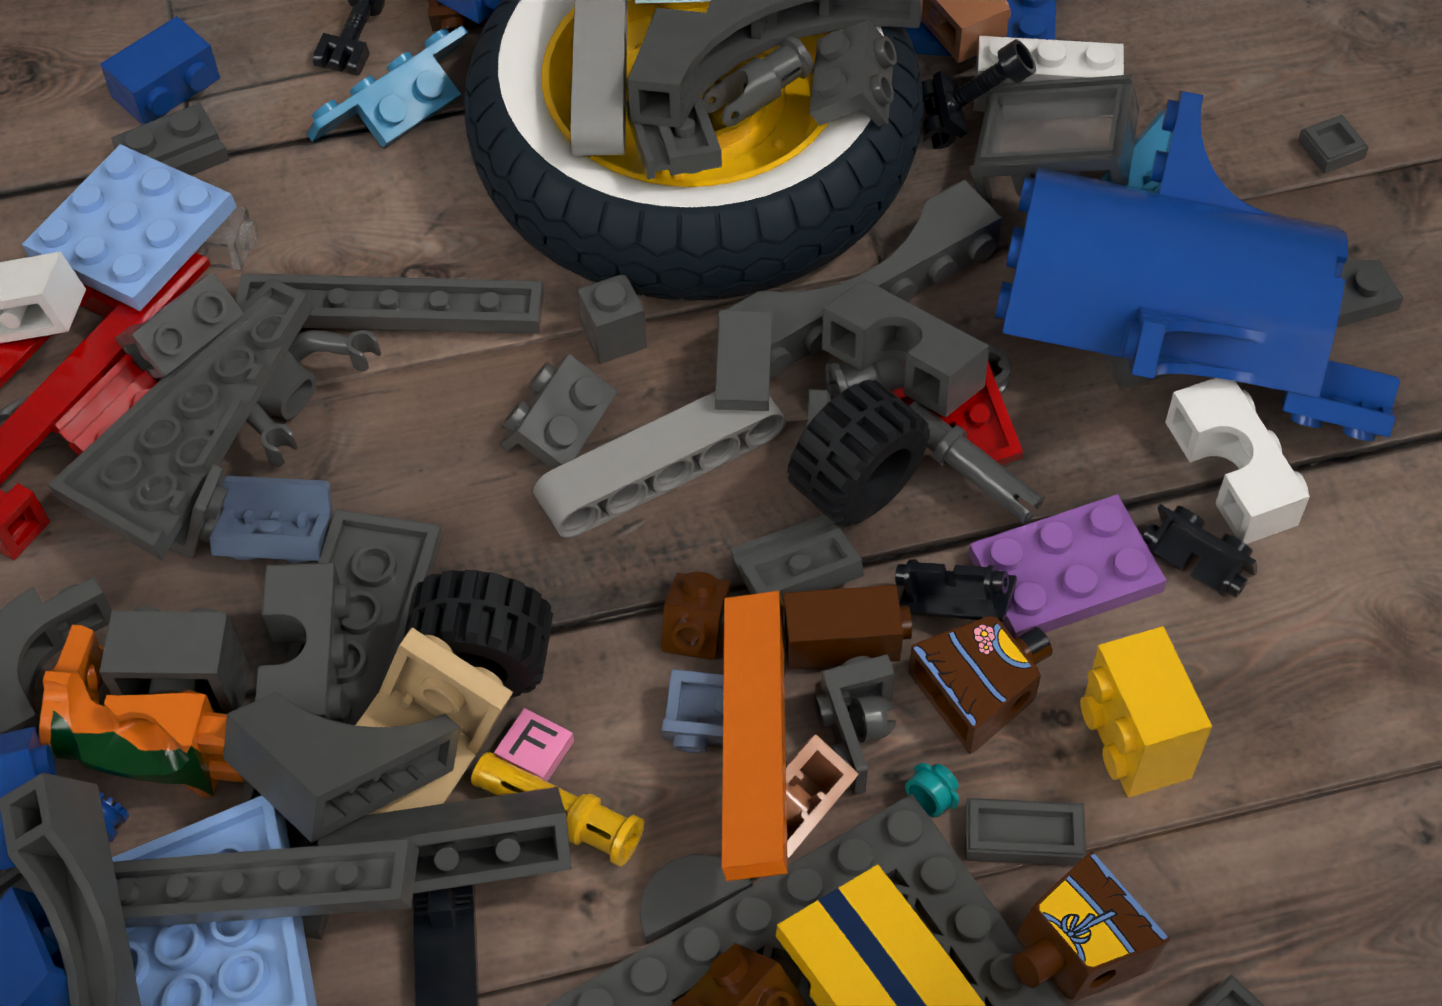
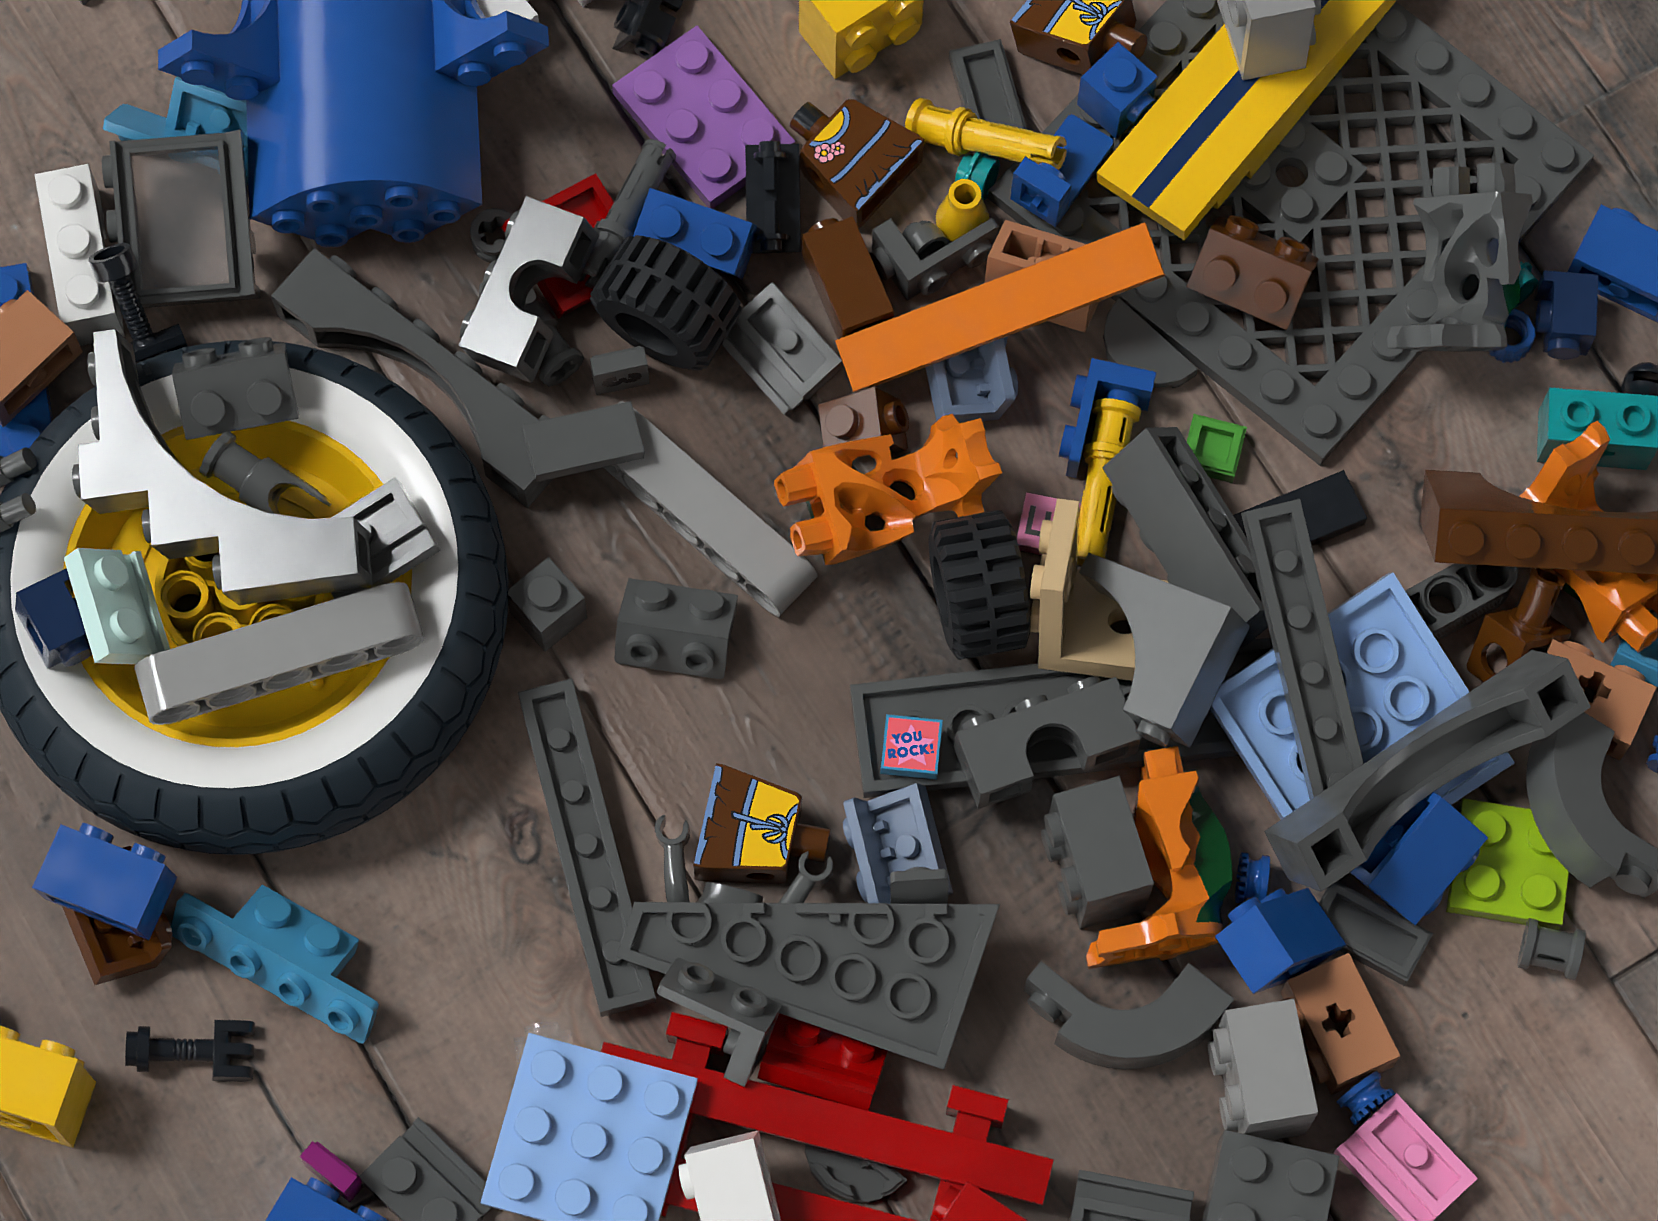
camera: 110 degrees left, 15 degrees up
none -> magenta tile [299,1141,363,1203]
none -> blue brick [633,188,760,280]
none -> torso [693,763,831,884]
none -> orange hips [774,414,1002,565]
none -> tile [880,714,943,780]
none -> yellow pin [905,98,1067,170]
none -> yellow cone [936,179,989,242]
none -> blue bracket [1010,114,1113,228]
none -> blue bracket [1058,358,1156,478]
none -> blue brick [1077,42,1158,139]
none -> bright green tile [1187,414,1247,483]

